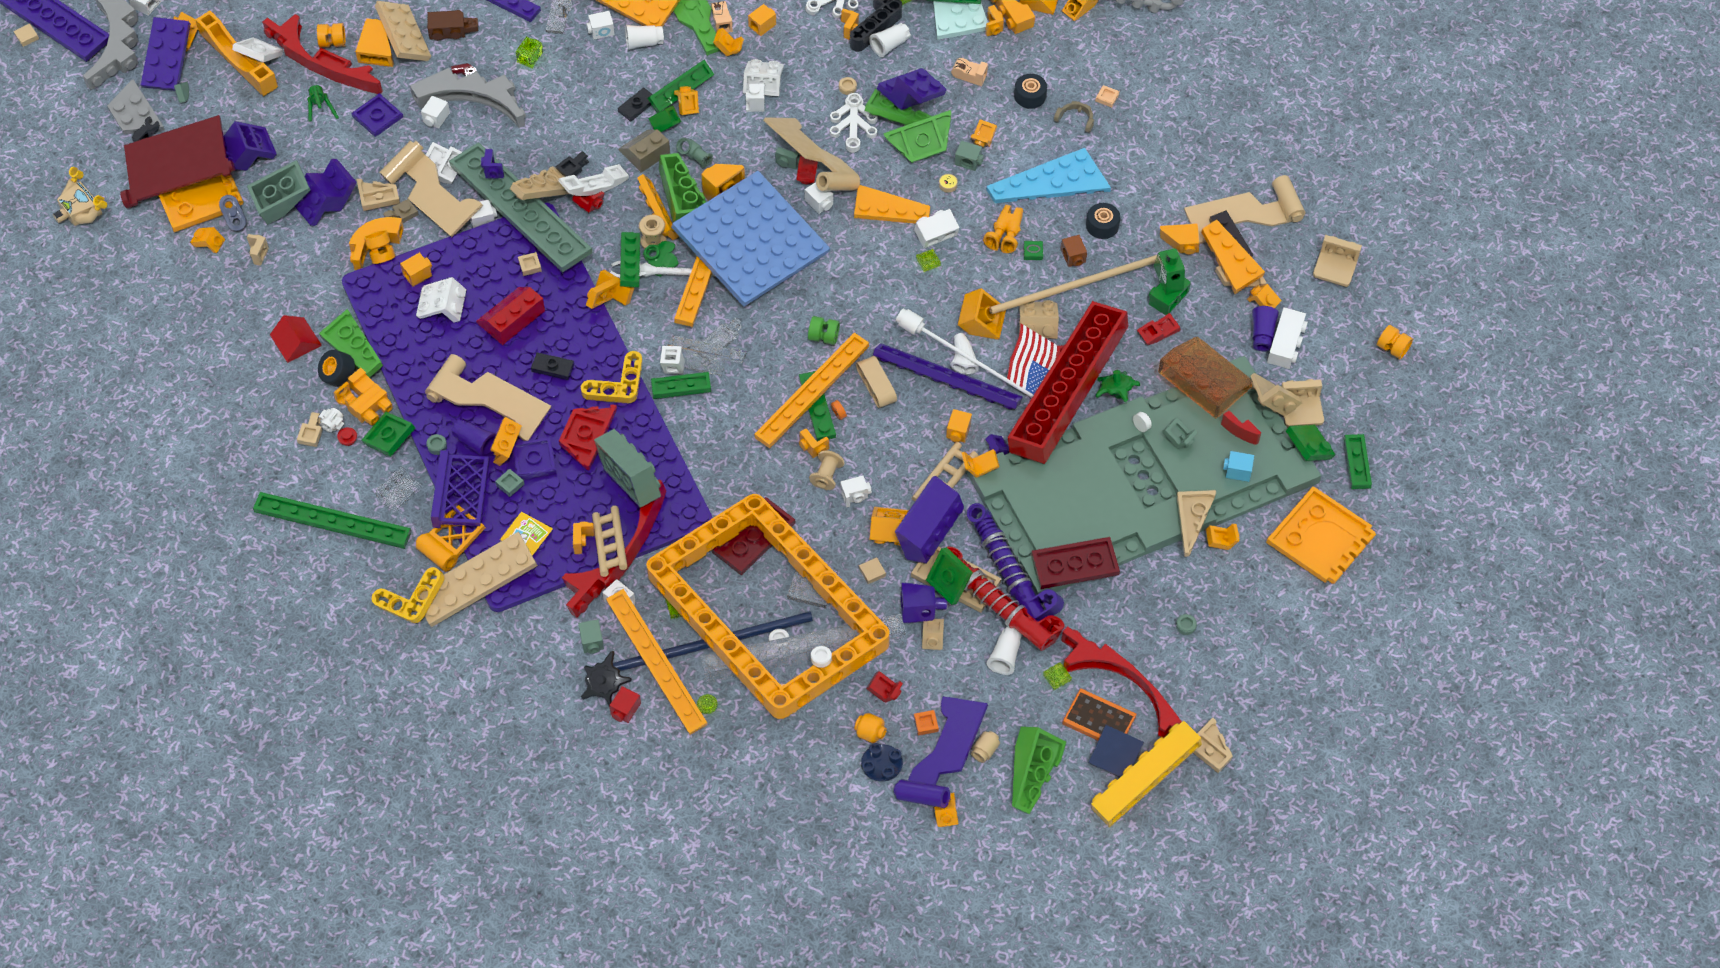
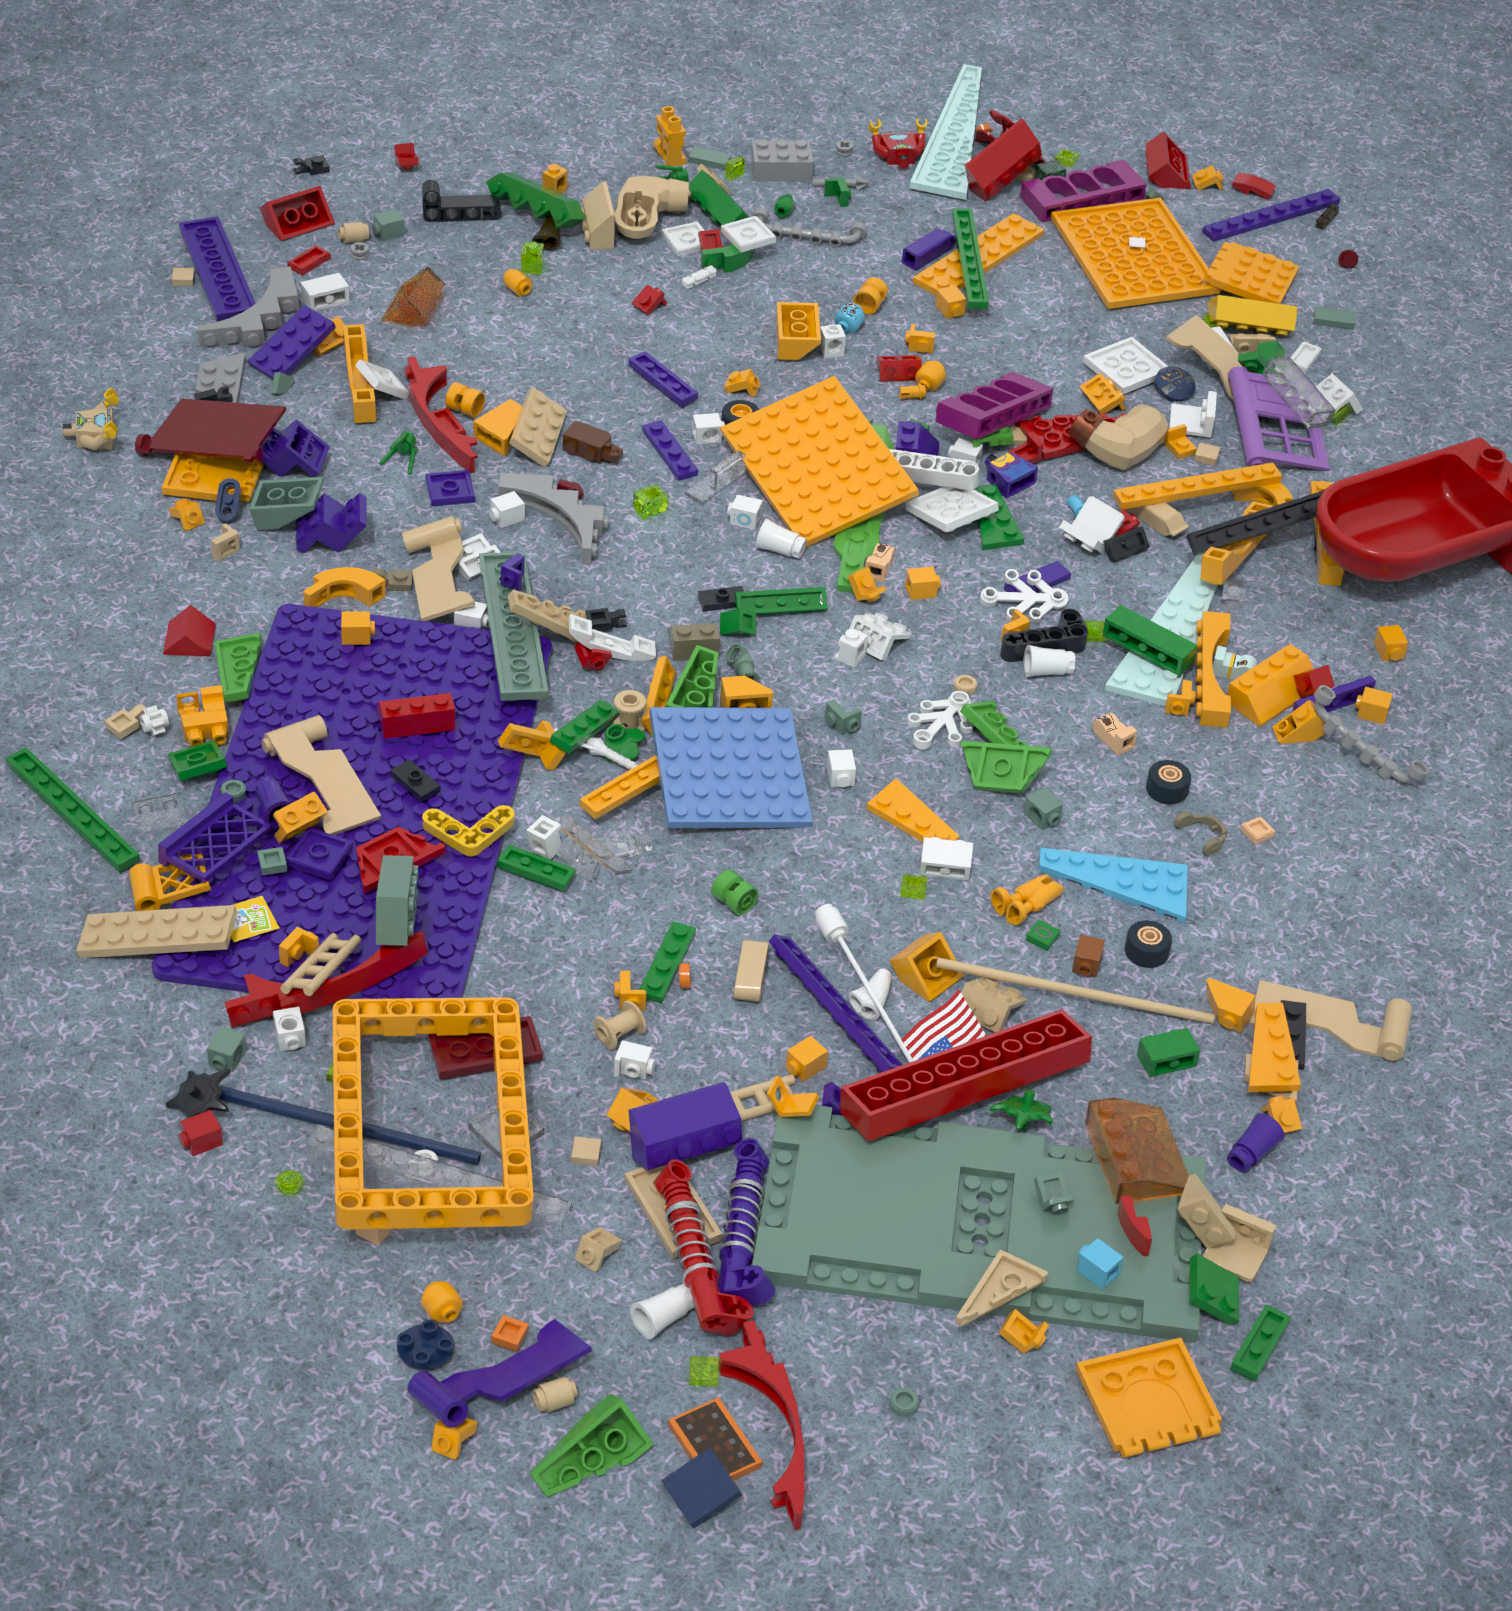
camera: 30 degrees right, 15 degrees down
black wheel [318,350,355,387] -> none
red plate [337,427,357,446] -> none
tan wing [356,179,400,211] -> none
light orange wheel [364,230,396,264] -> none
yellow beam [372,567,444,623] -> none
white bracket [416,277,466,322] -> none
tan tile [518,252,542,276] -> none
light orange plate [606,588,708,735] -> none
light orange bracket [674,86,699,115] -> none
light orange plate [754,333,869,449] -> none
tan door [763,117,860,191] -> none
red bracket [796,154,818,184] -> none
white tile [811,646,832,668] -> none
red bracket [866,671,903,703] -> none
dark purple bracket [877,68,947,110] -> none
dark purple torso [900,583,947,623] -> none
green plate [926,547,973,605] -> none
tile [939,174,958,193] -> none
light orange bracket [970,119,997,148] -> none
dark red plate [1031,537,1120,589] -> none
yellow brick [1091,721,1202,828] -> none
white tile [1133,412,1152,432] -> none
red slope [1137,313,1181,345] -> none
green torso [1154,248,1185,295] -> none
tan wing [1193,718,1233,773] -> none
white brick [1267,308,1308,369] -> none
tan bracket [1313,235,1362,287] -> none
light orange wheel [1377,325,1413,360] -> none

